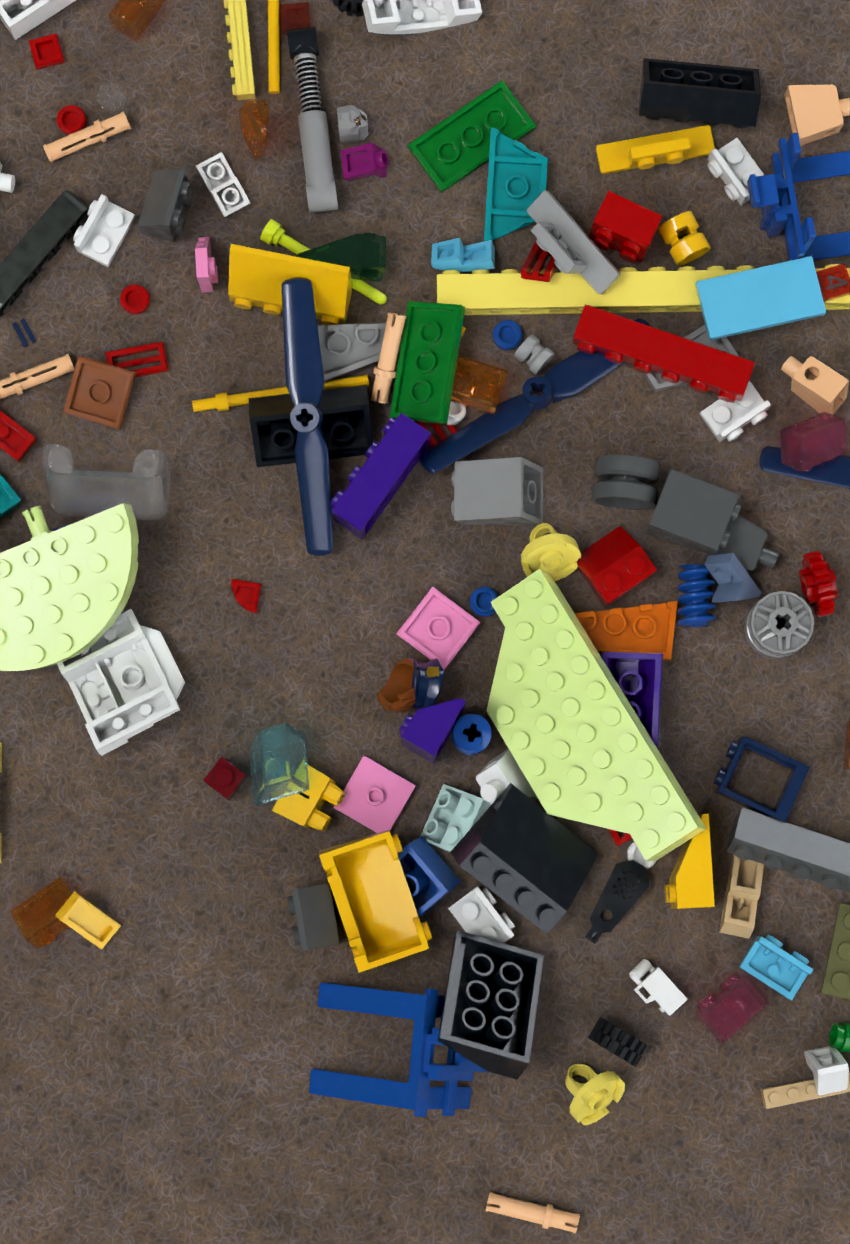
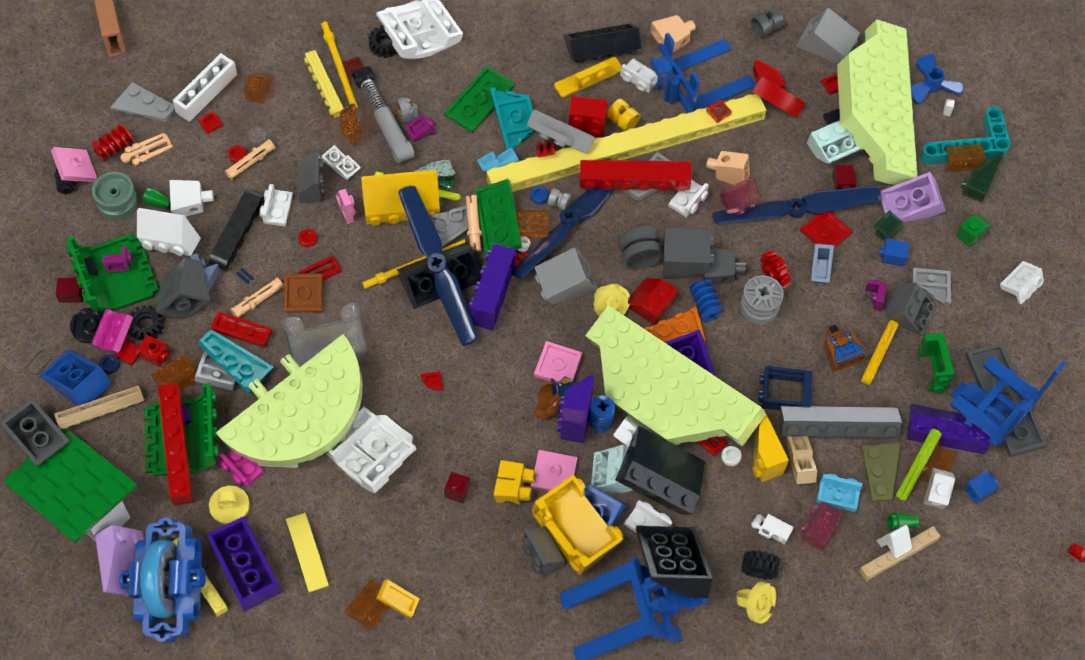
camera: 20 degrees left, 20 degrees down
clear light blue slope [249,722,309,806] -> none
blue plate [470,587,499,617] -> none
black piece [585,859,650,944] -> none
medium azure tile [695,256,826,341] -> none
sand blue slope [704,553,761,603] -> none

